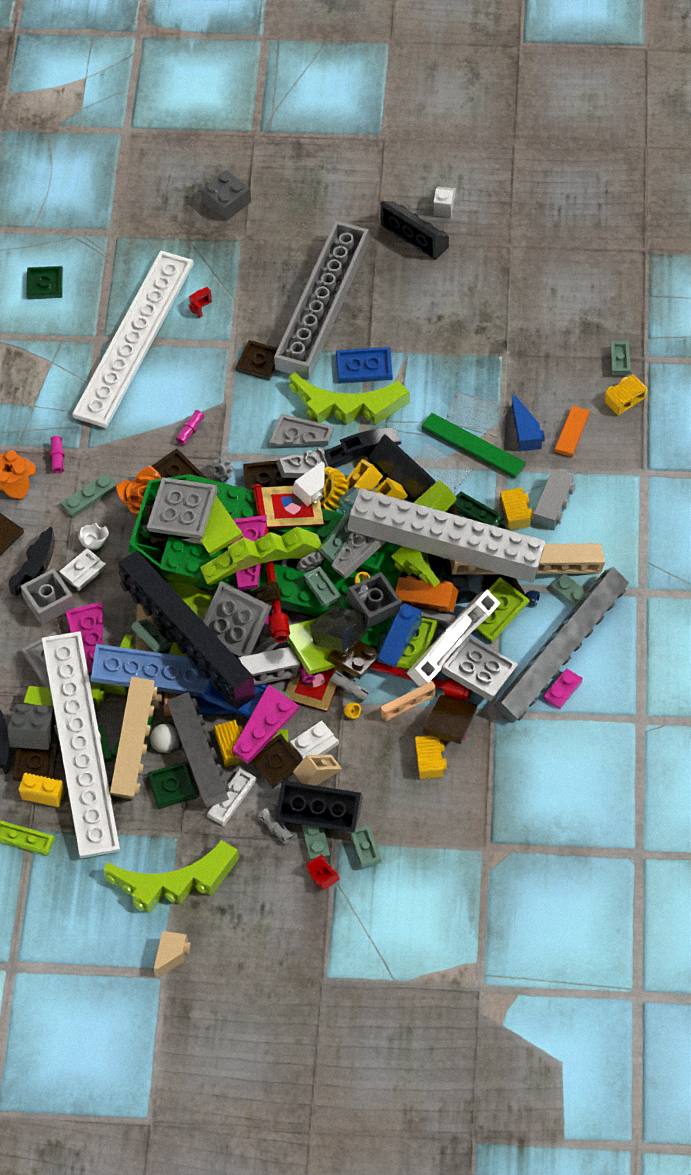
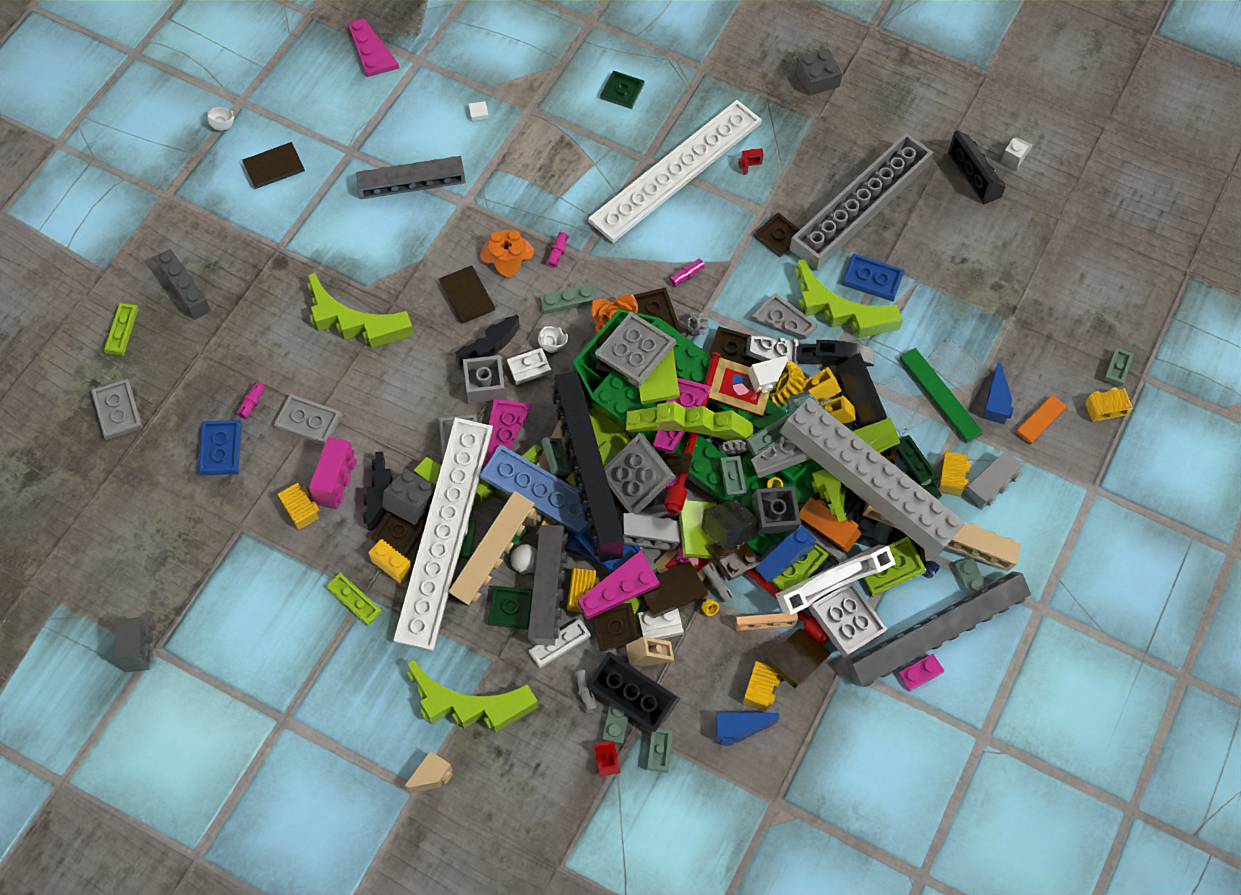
camera: 20 degrees right, 5 degrees up
none -> dark brown tile [641,561,708,618]
none -> blue slope [715,713,779,746]

